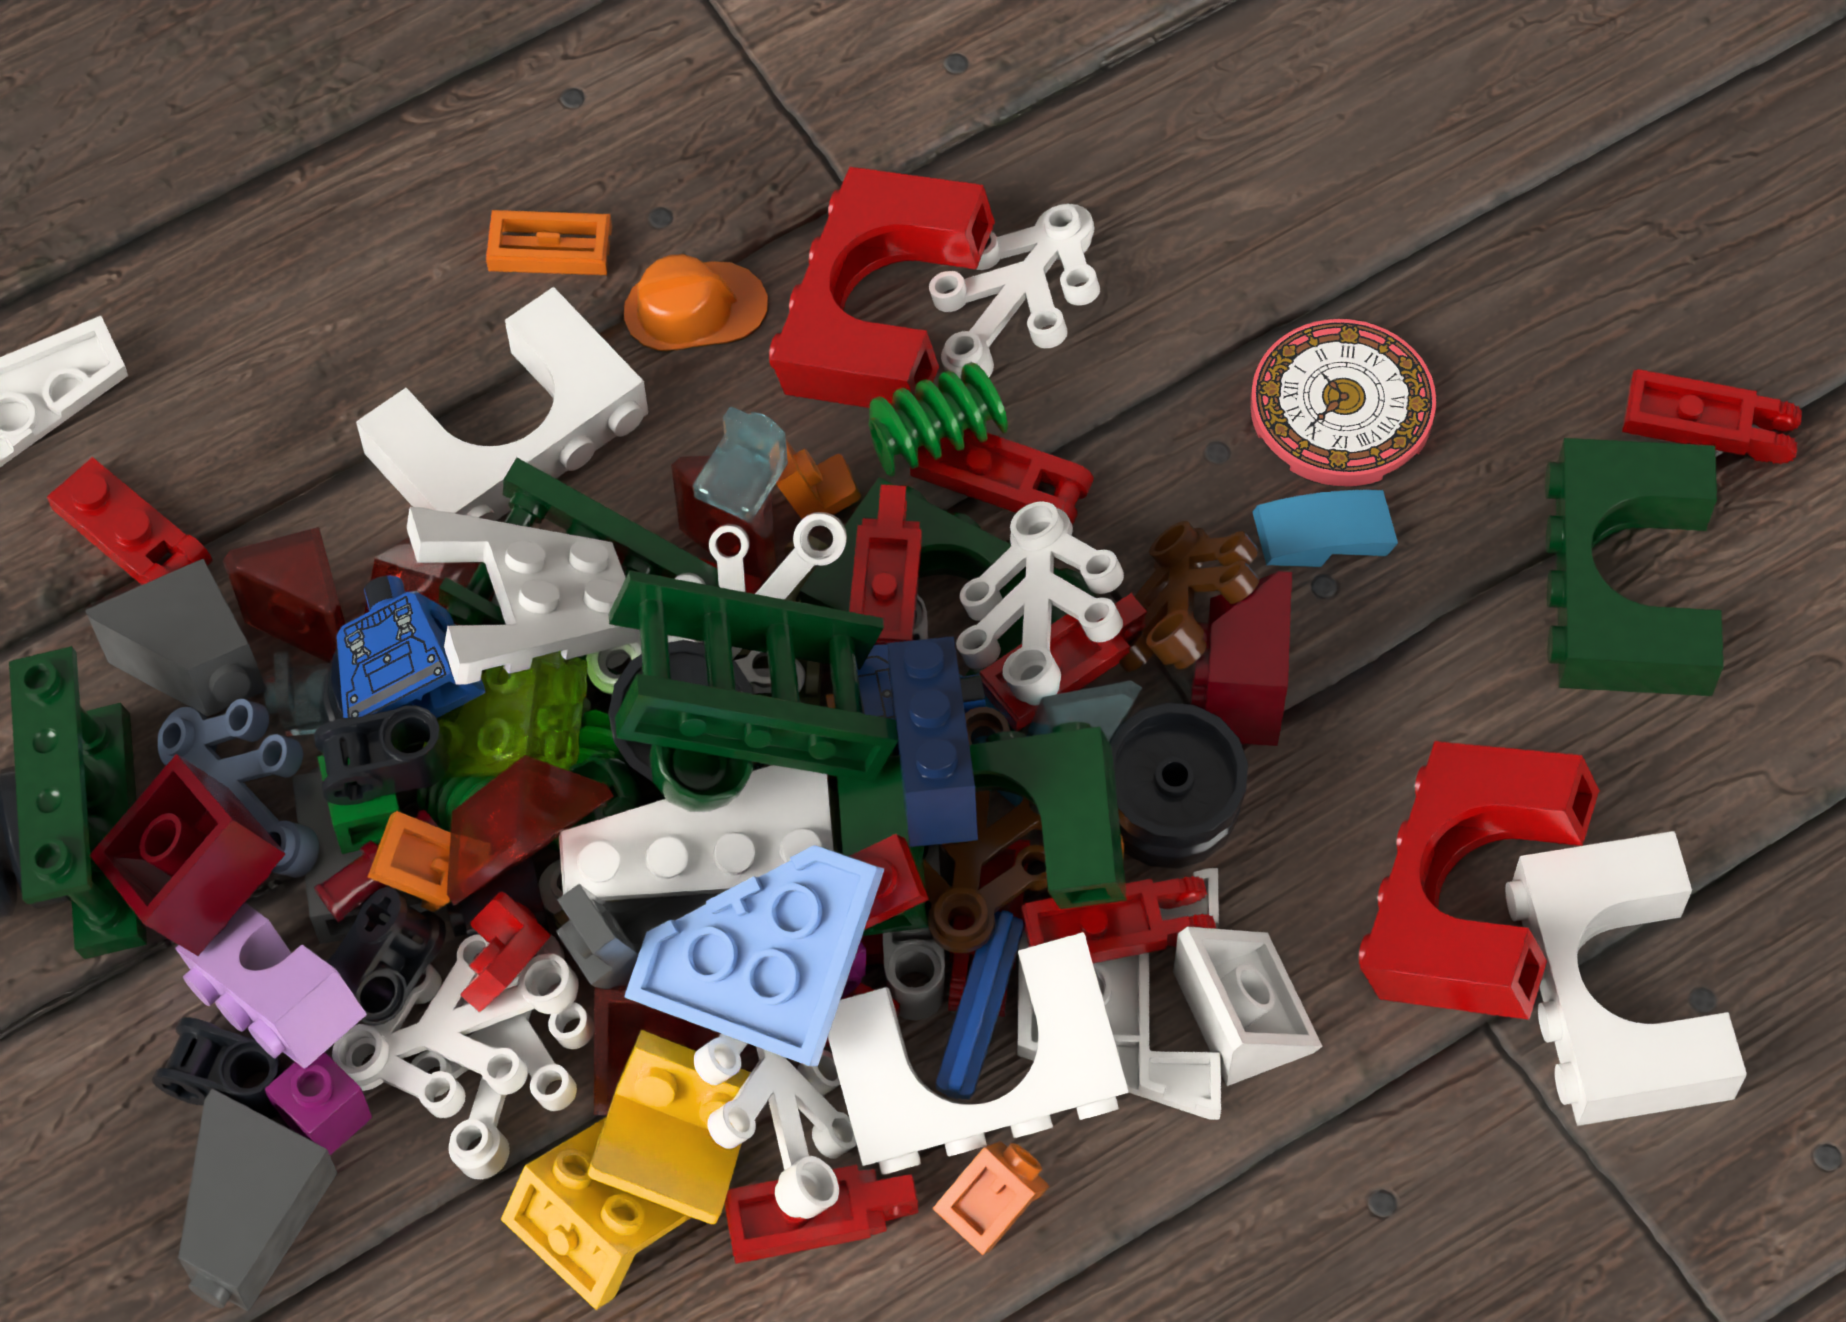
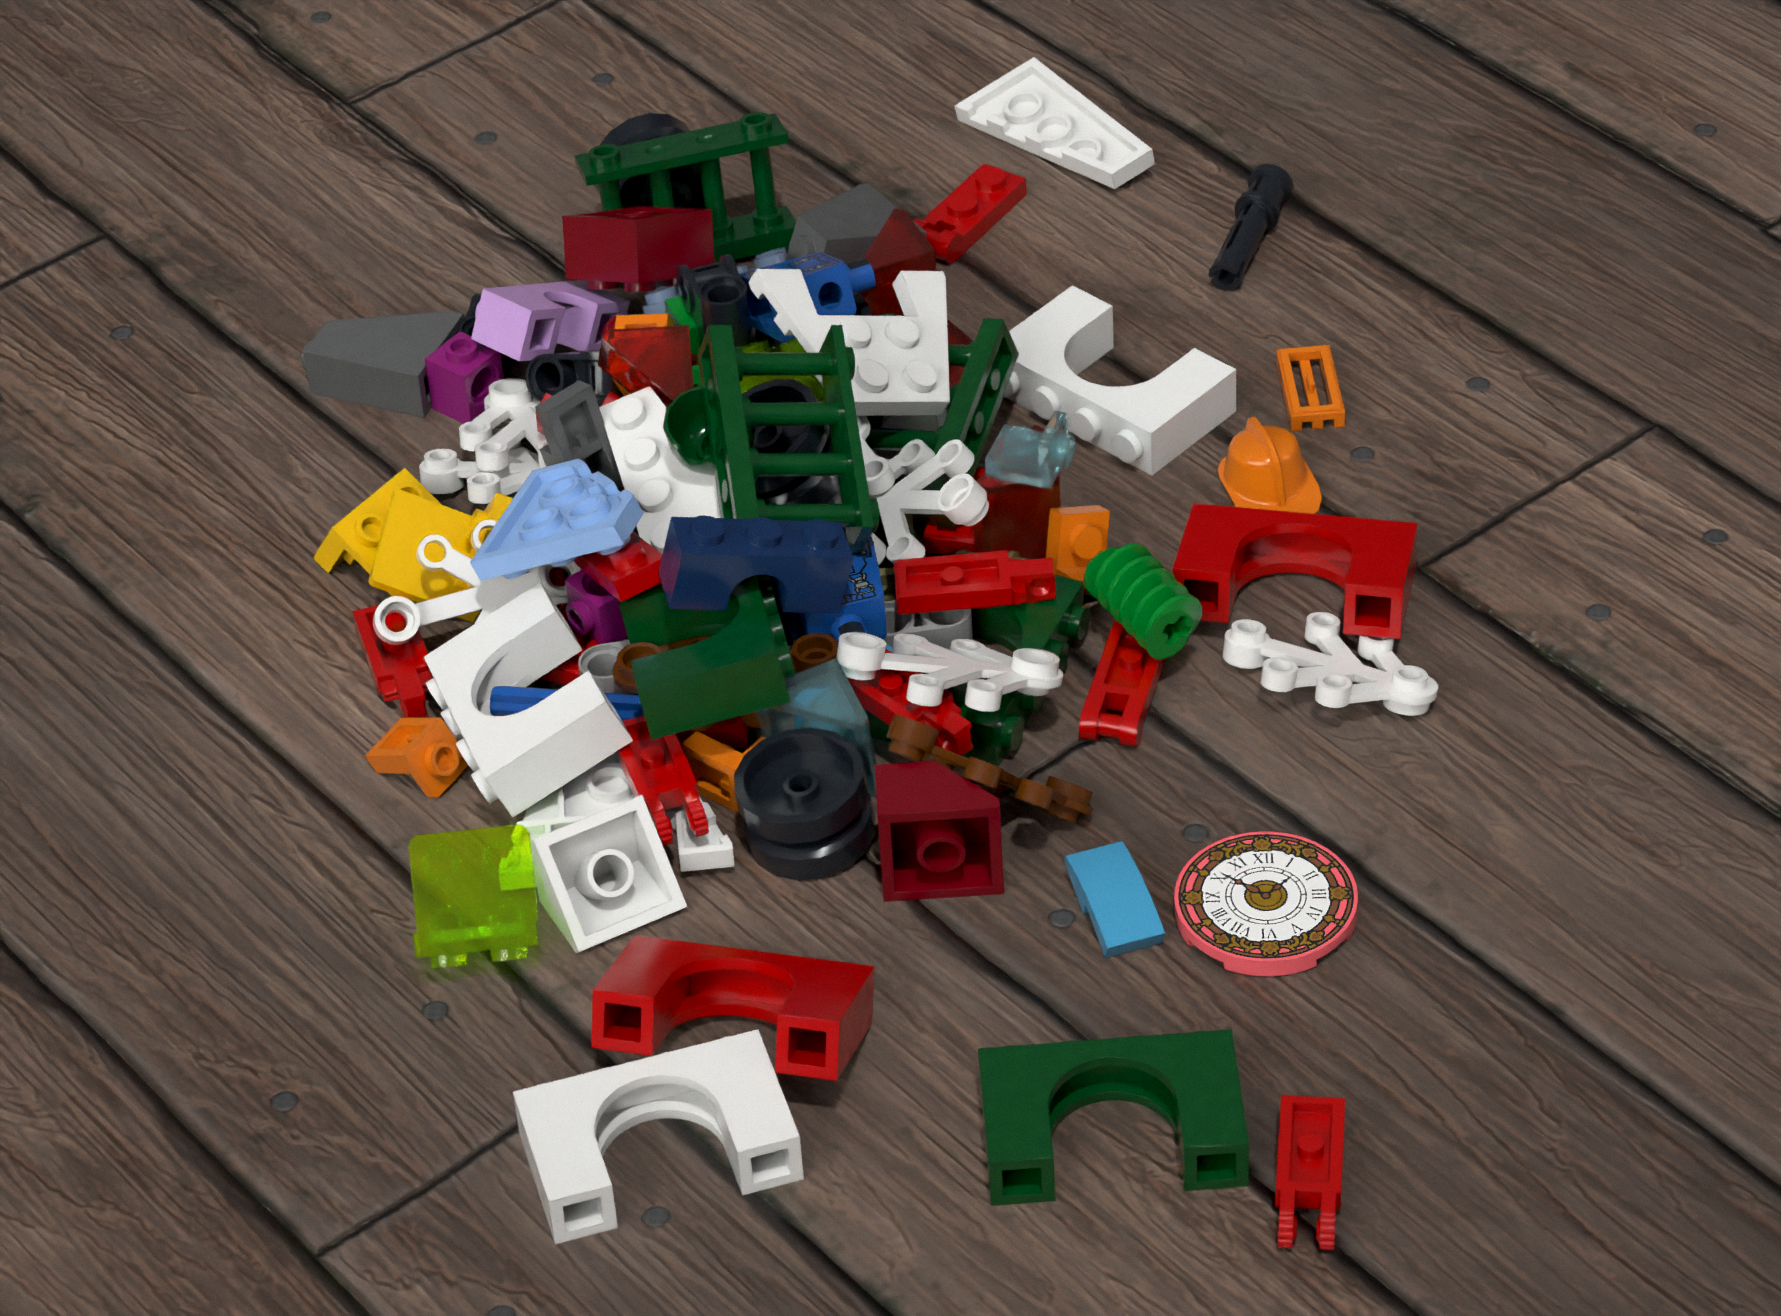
camera: 85 degrees right, 20 degrees down
none -> clear neon green bracket [408,825,541,968]
none -> black pin [1208,164,1294,291]

